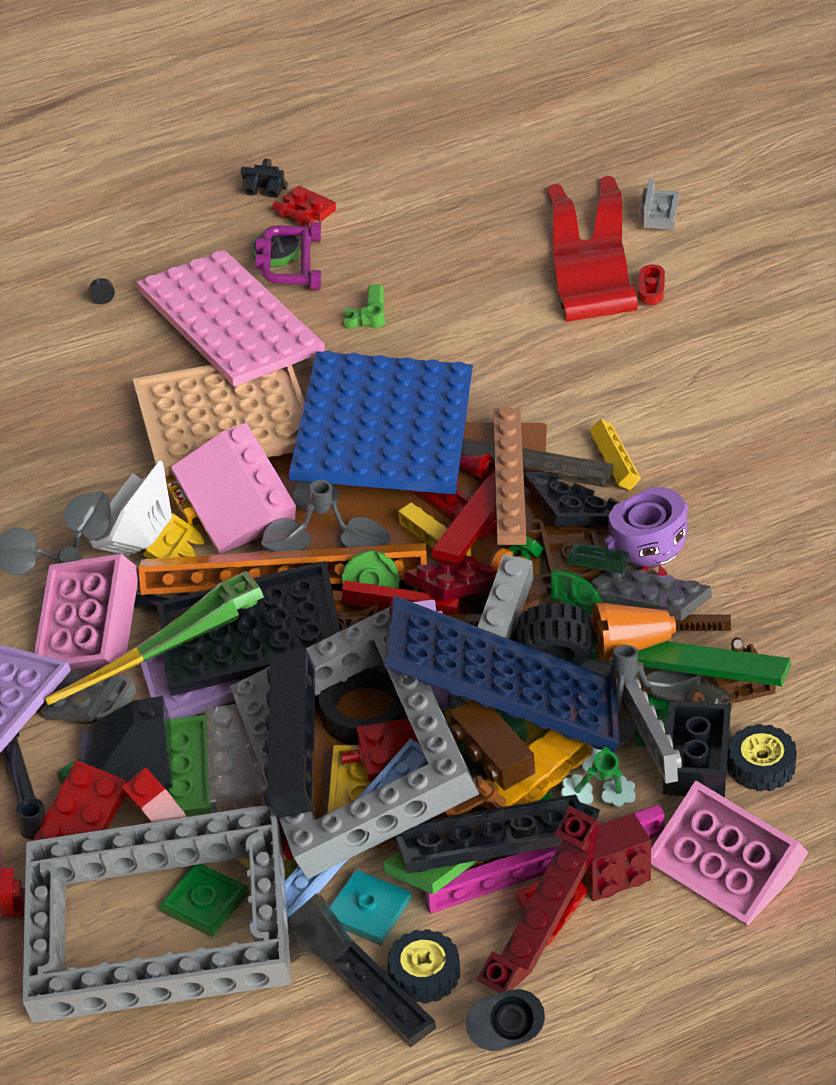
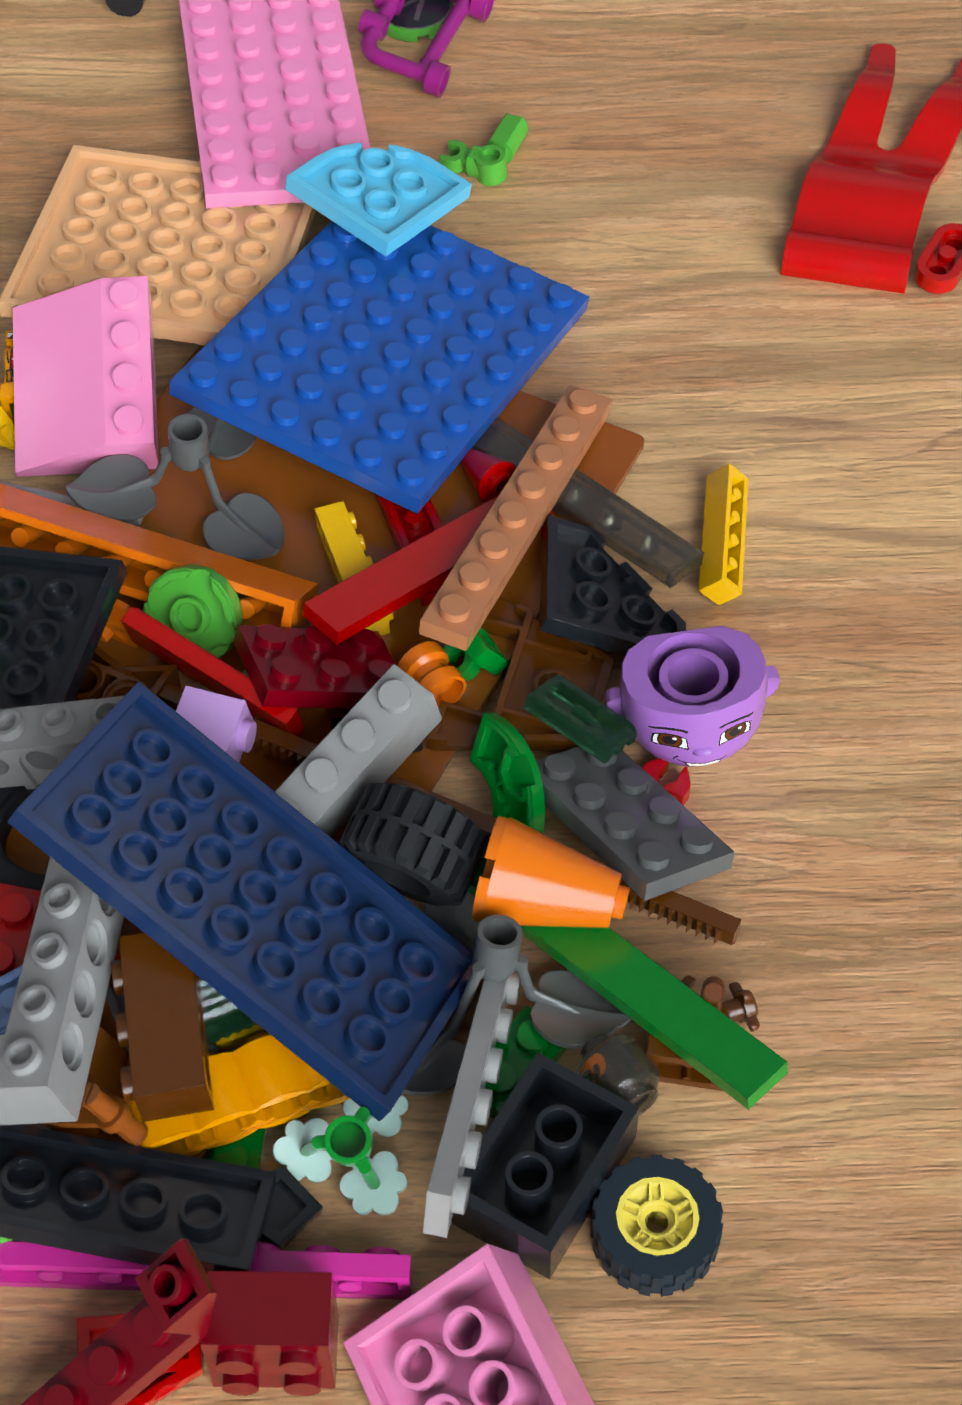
camera: 20 degrees right, 10 degrees up
none -> medium azure plate [285,143,472,257]

